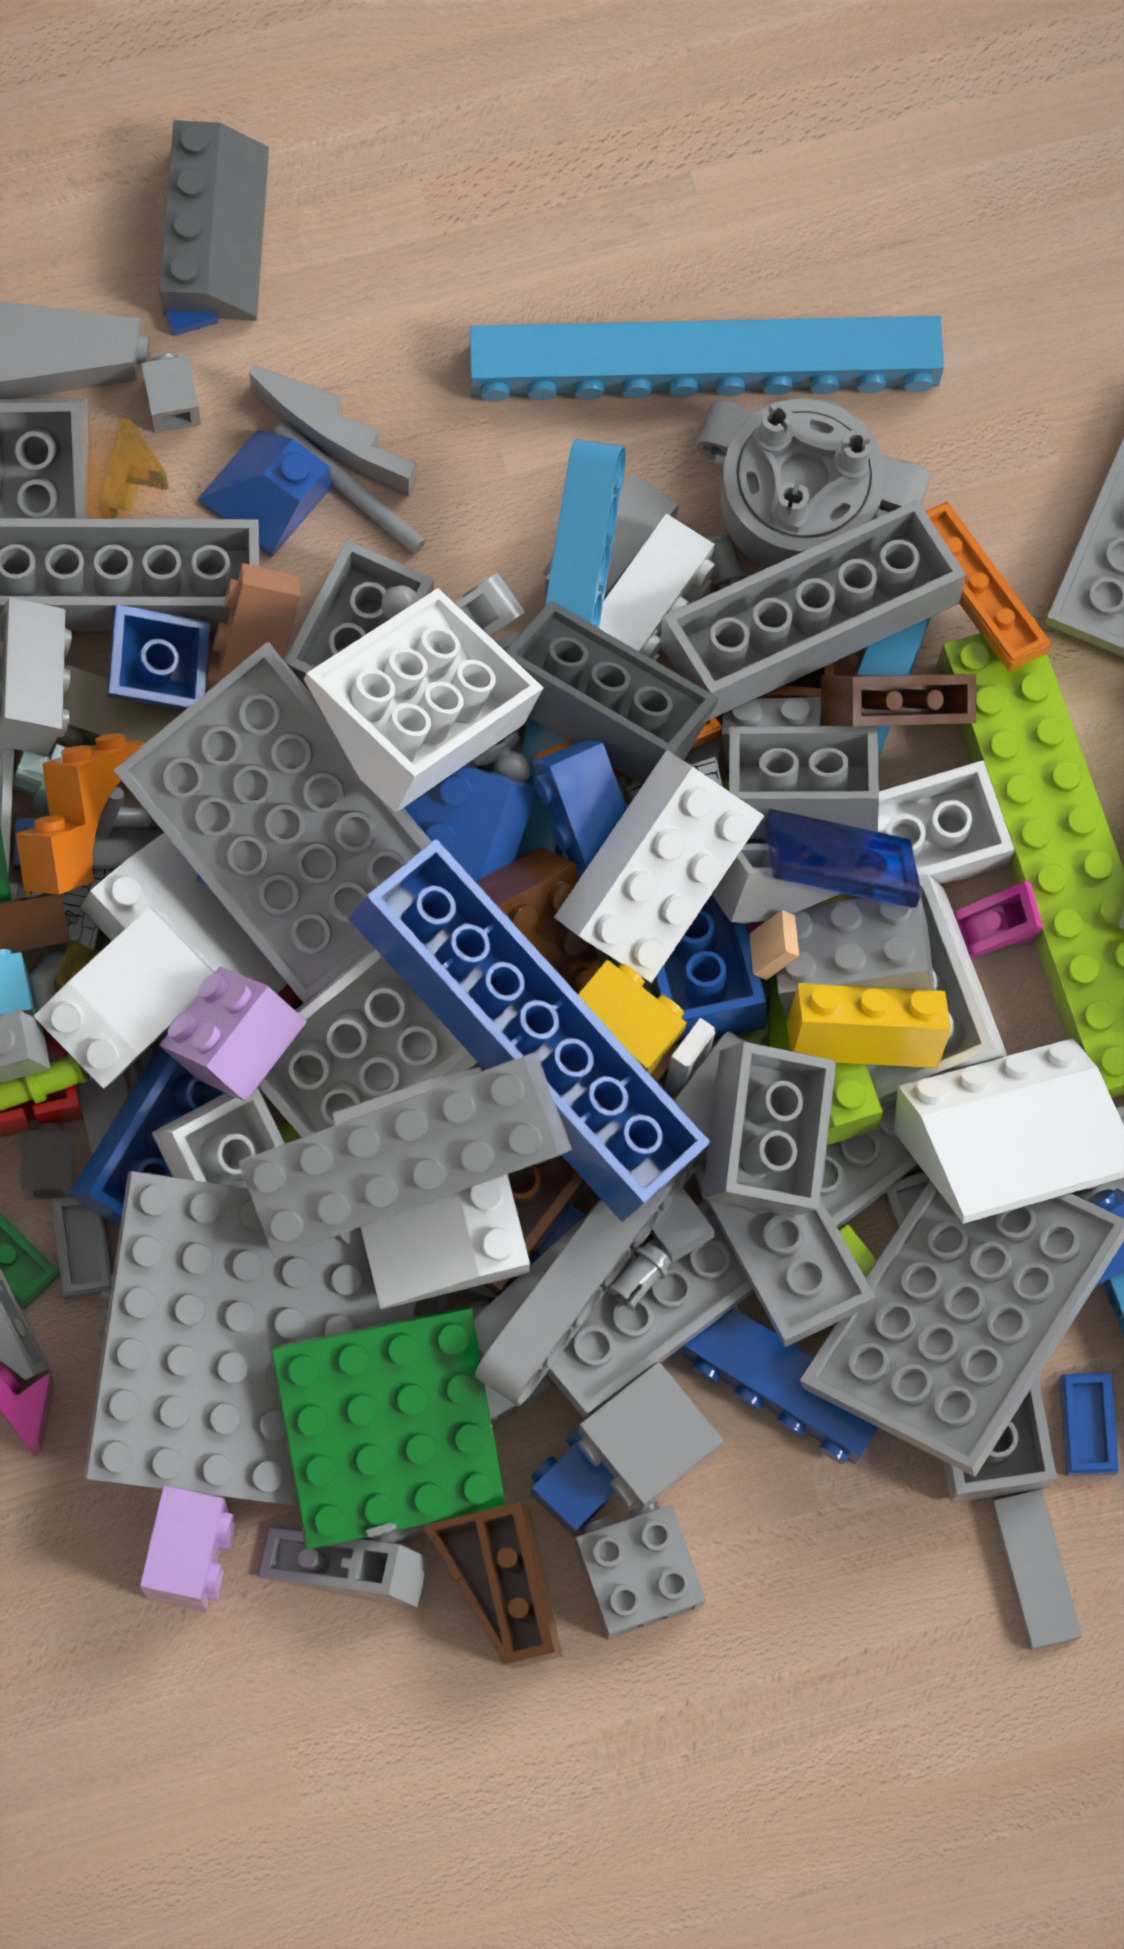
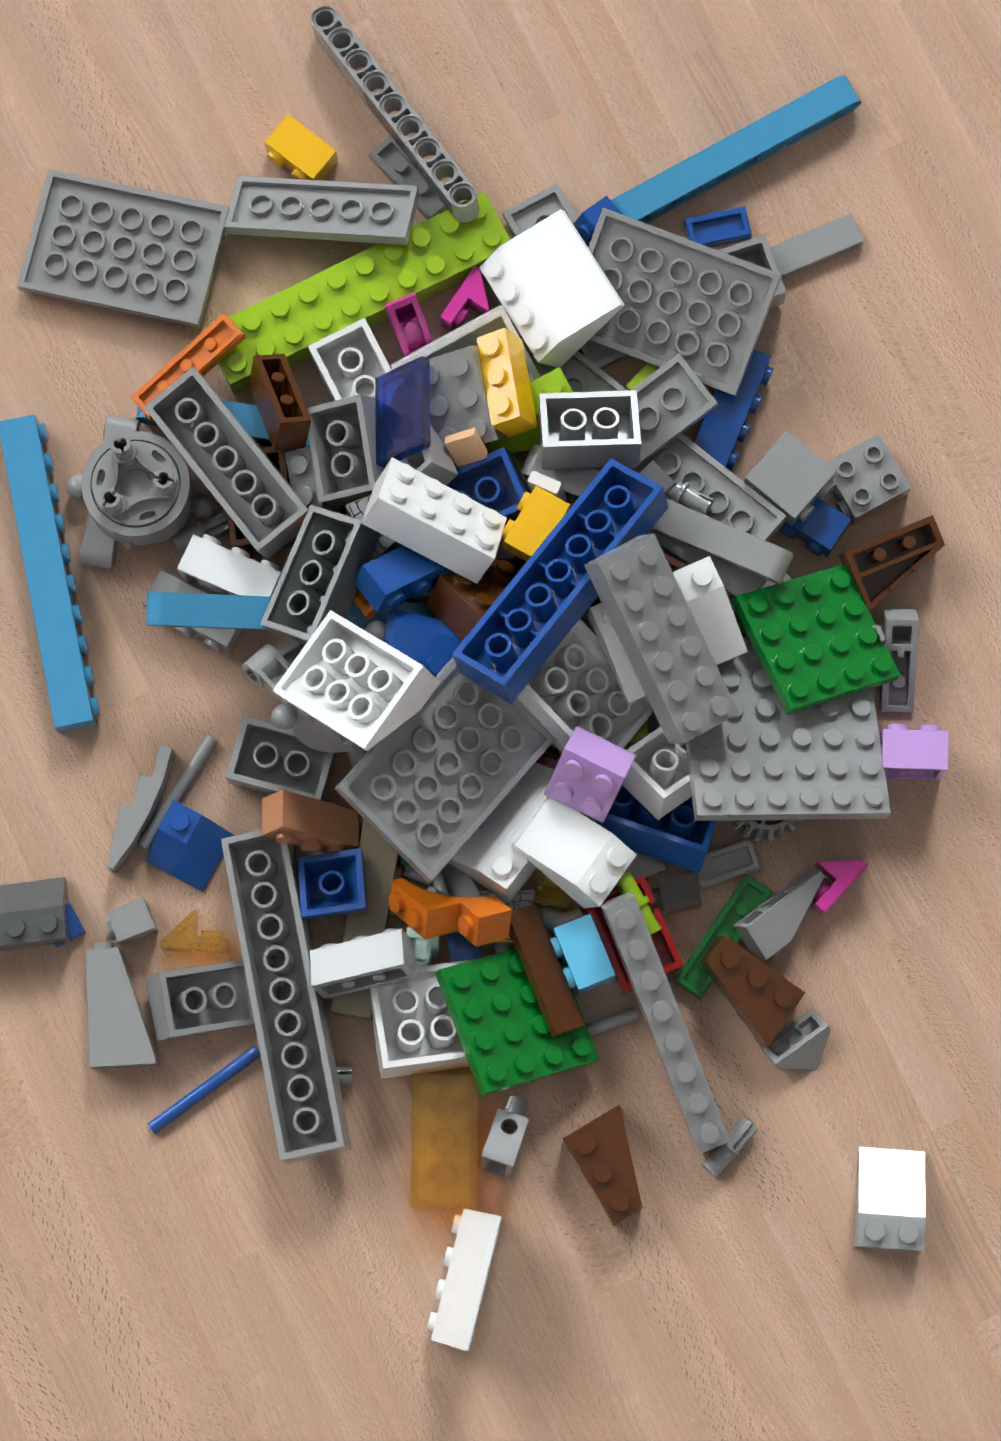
camera: 90 degrees left, 5 degrees up
none -> dark pink slope [440,266,489,332]

